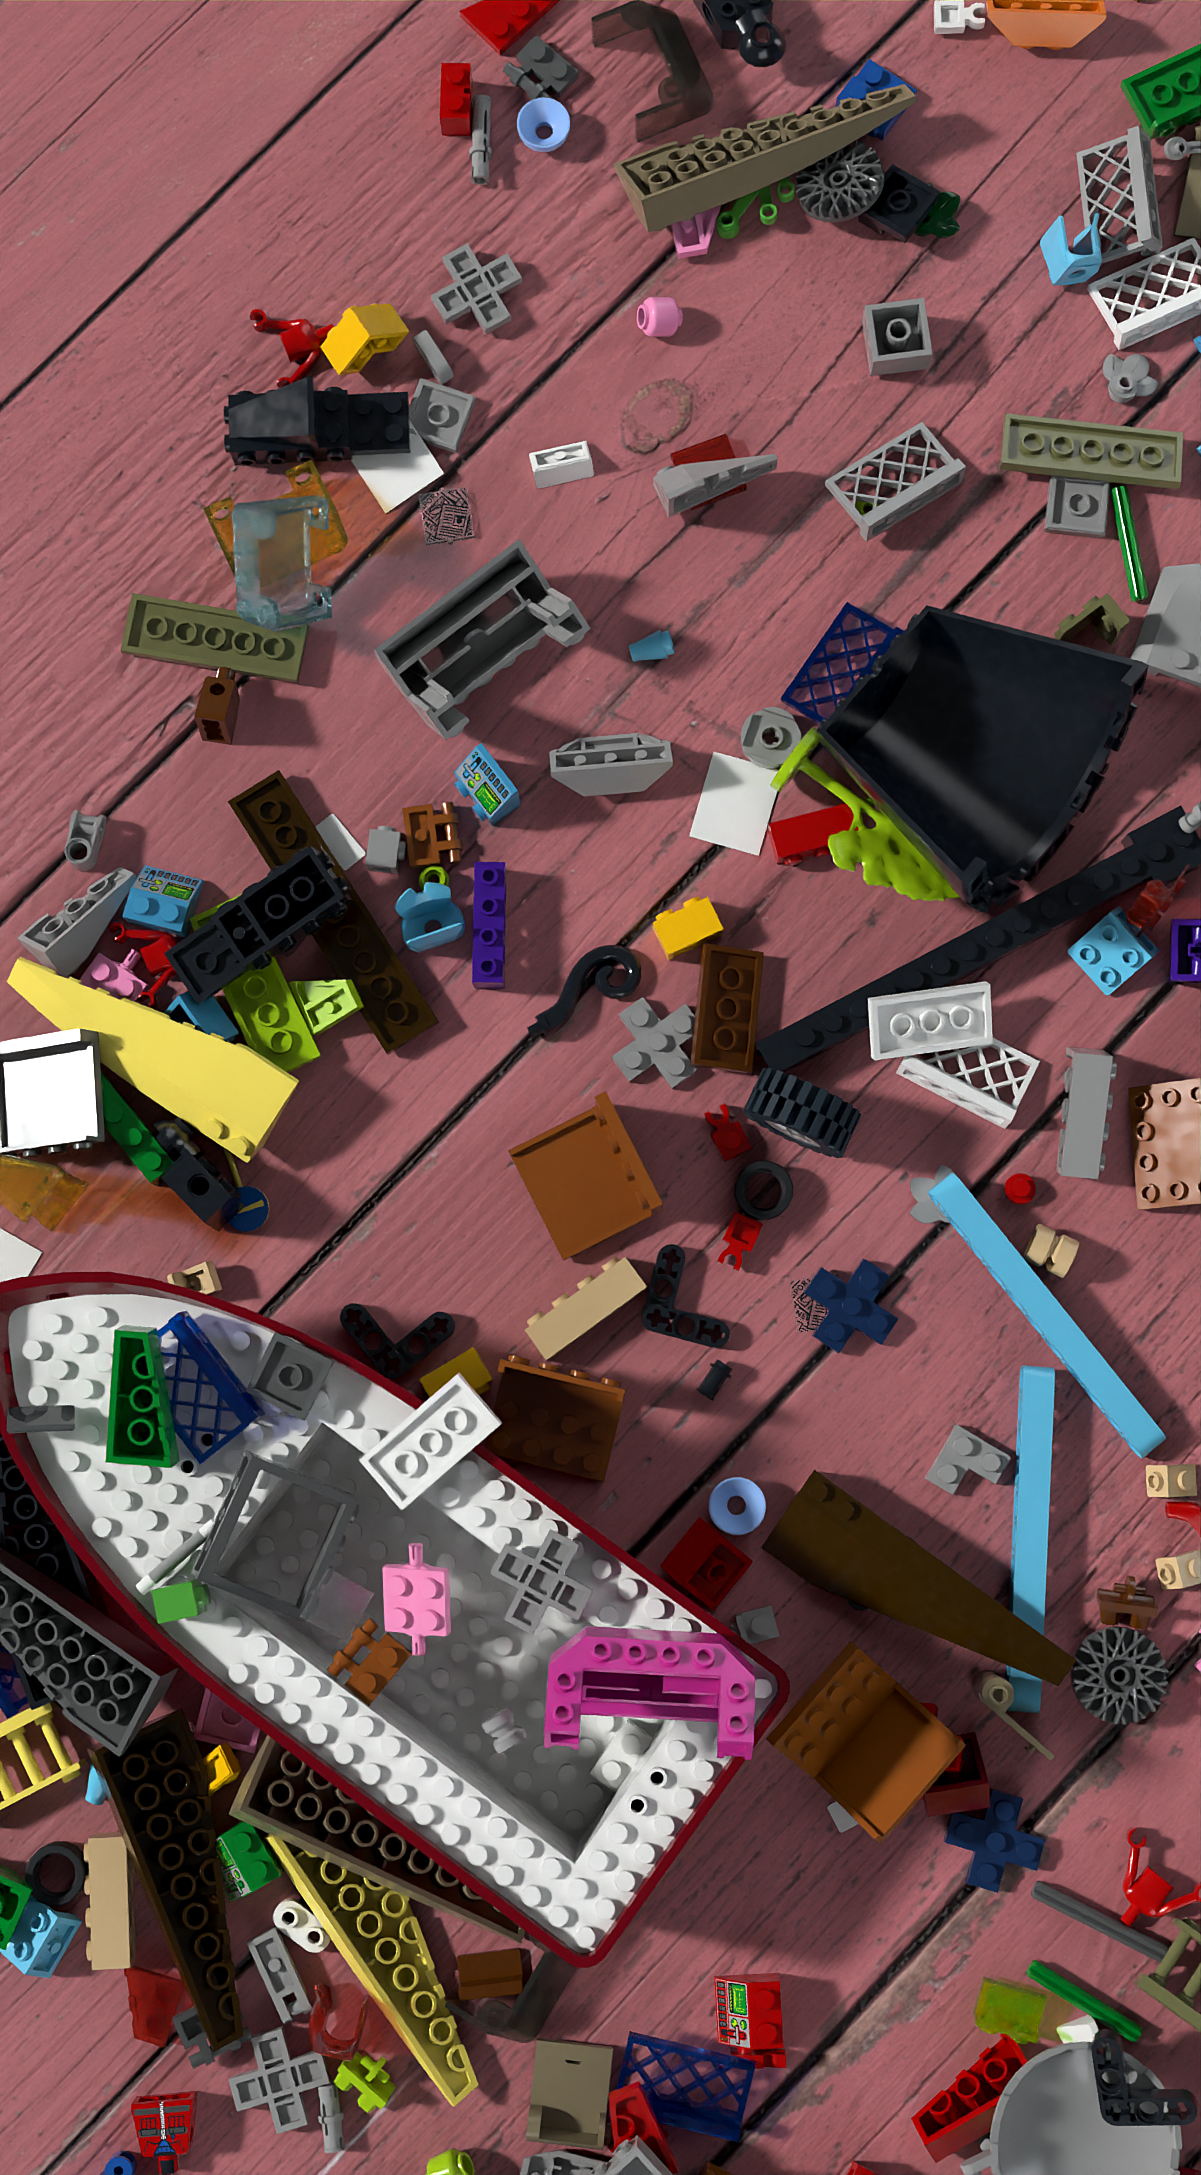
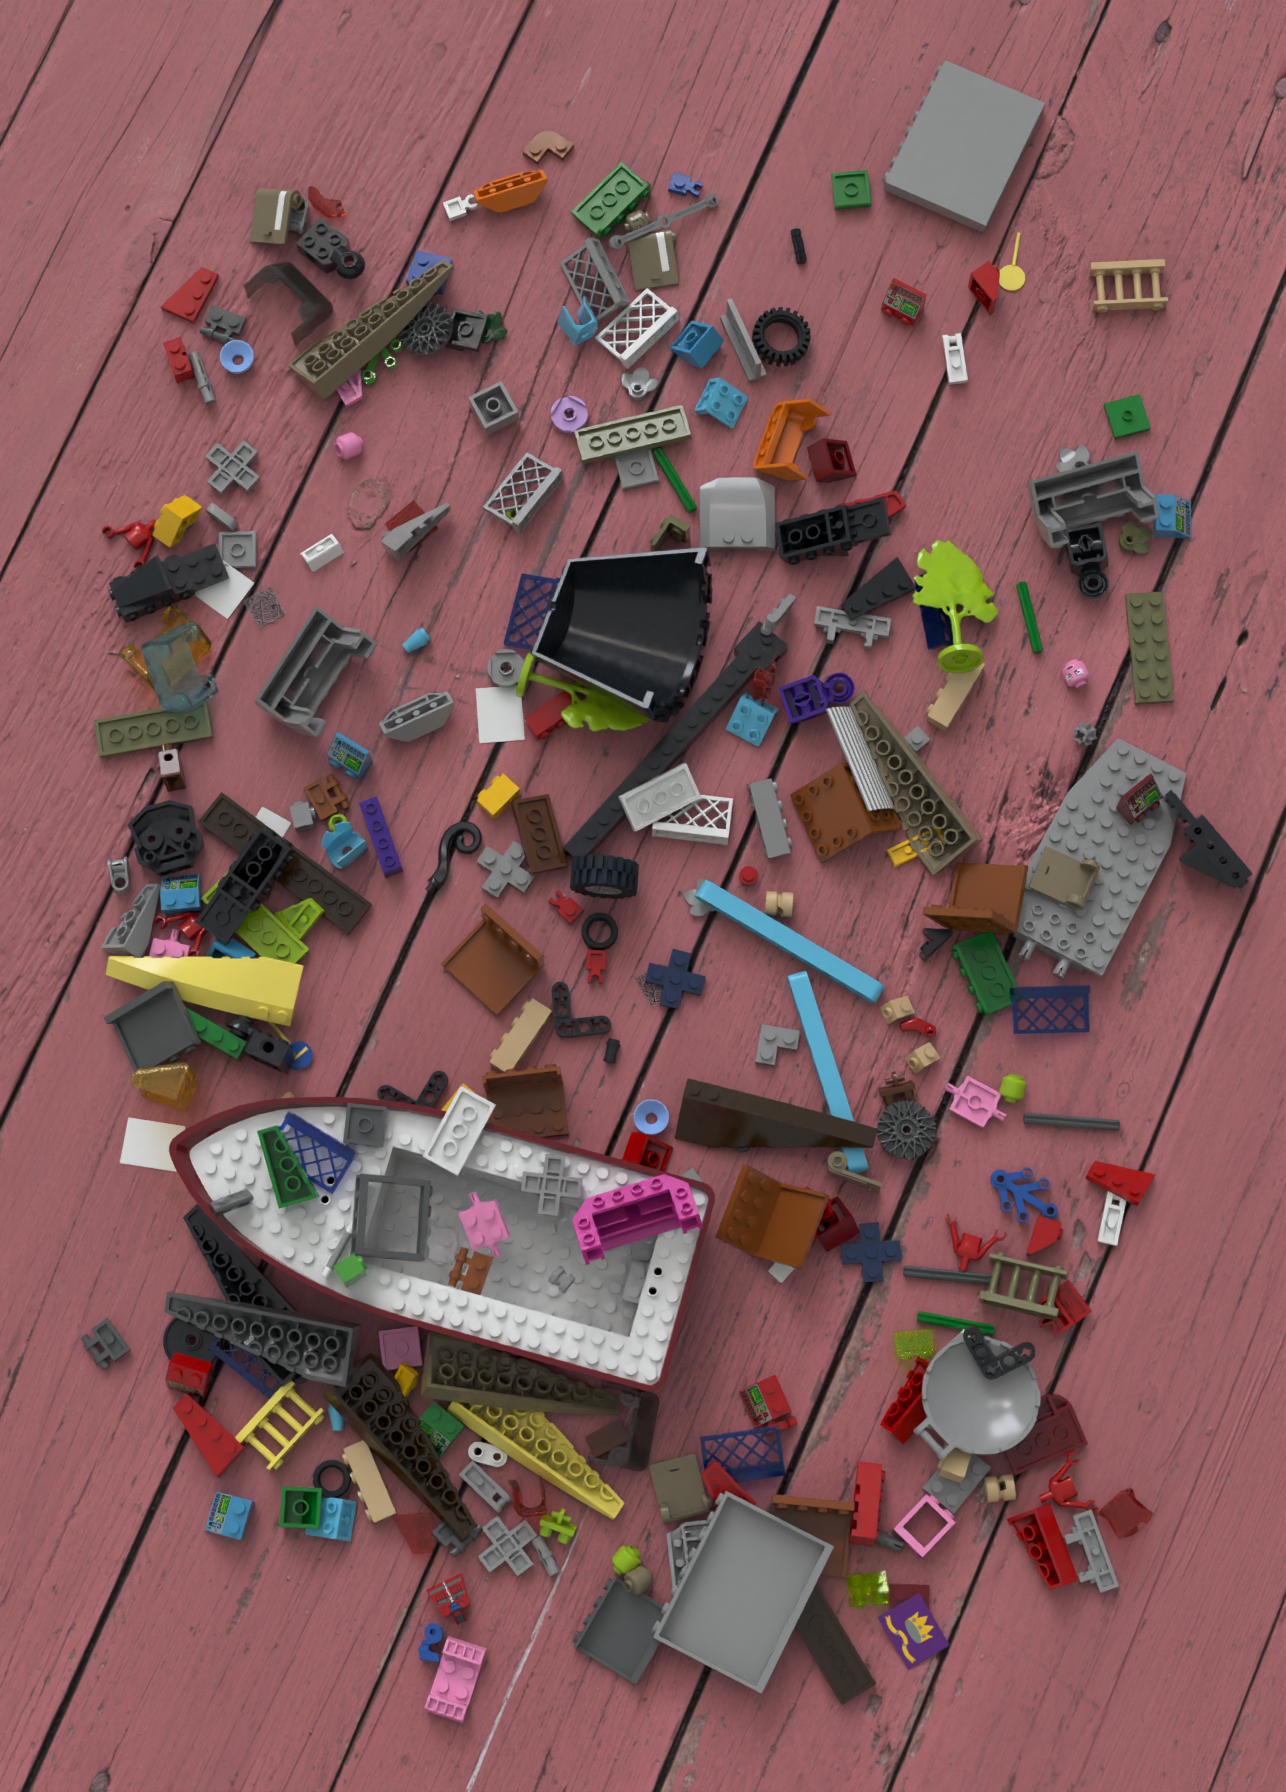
camera: 25 degrees left, 5 degrees down
none -> black brick [128,800,204,877]
none -> lavender plate [551,396,588,434]

